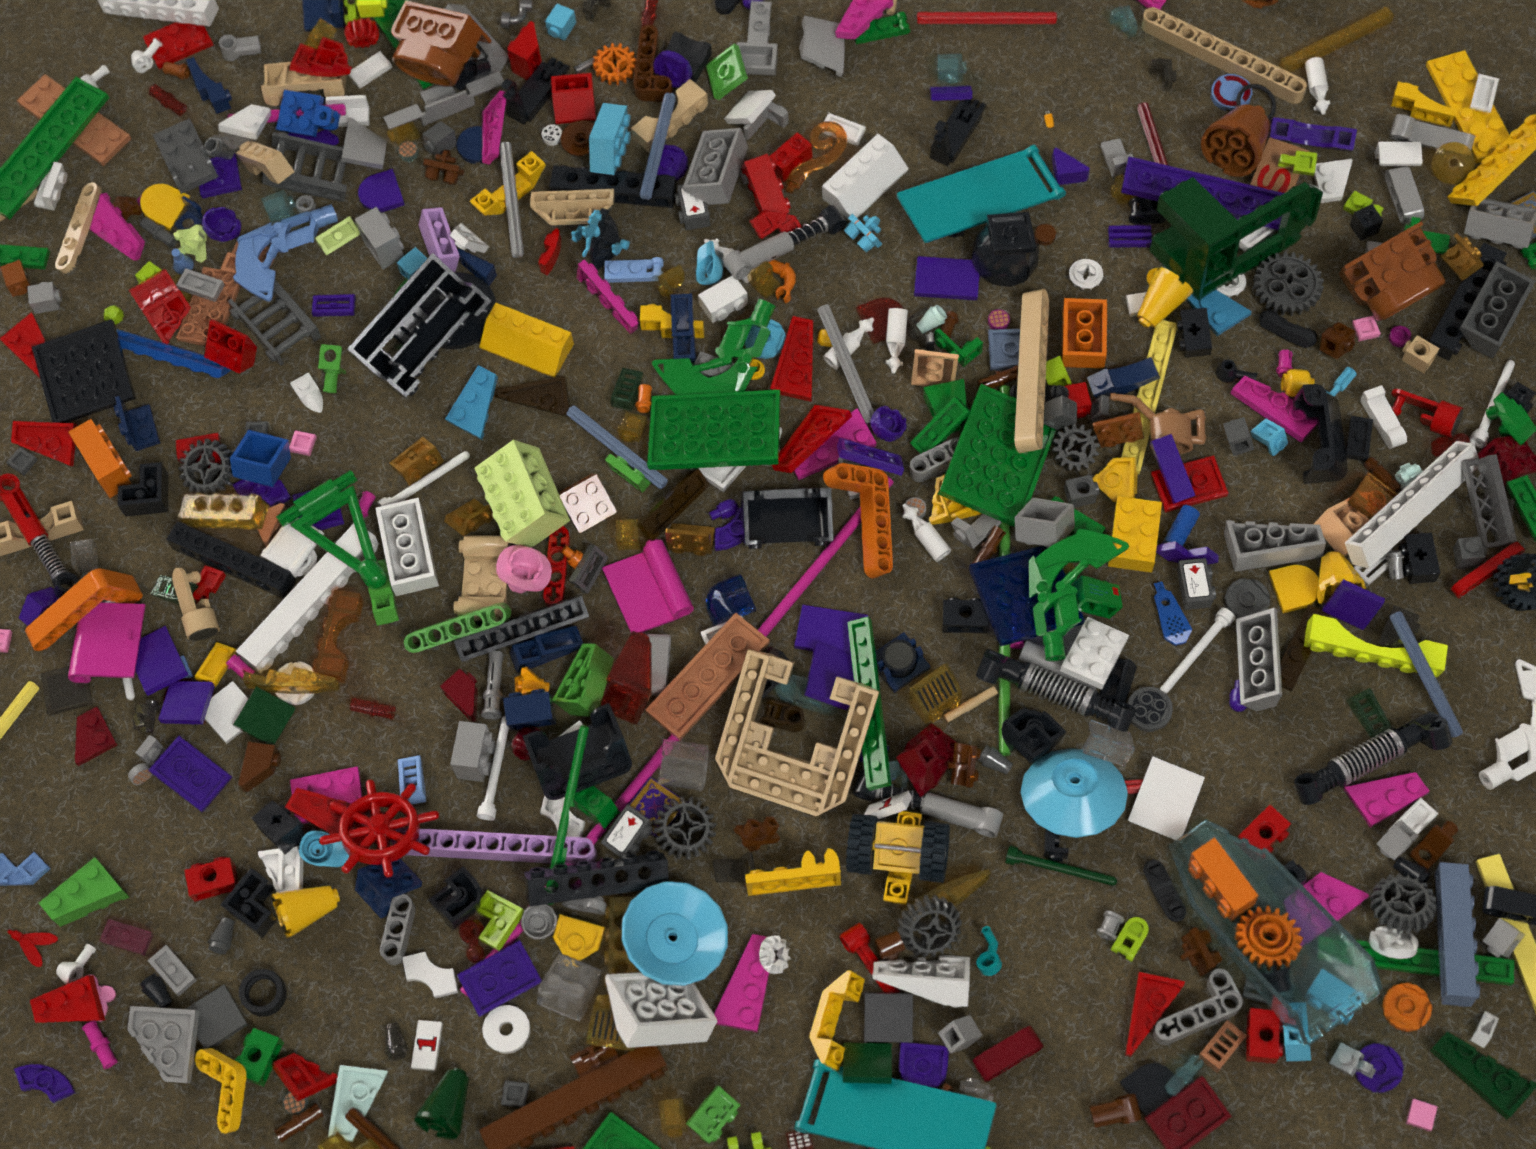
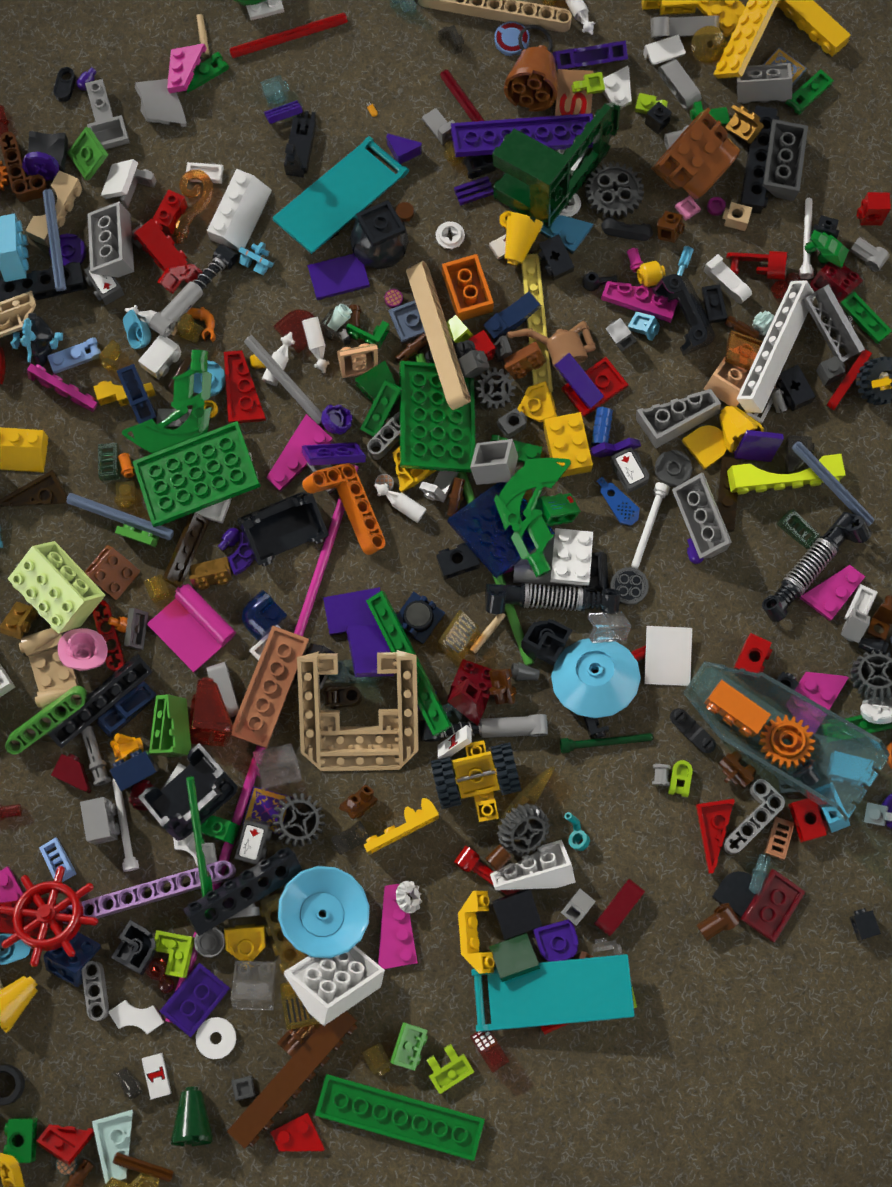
camera: 25 degrees left, 10 degrees up
red wing [771,405,852,473] -> none

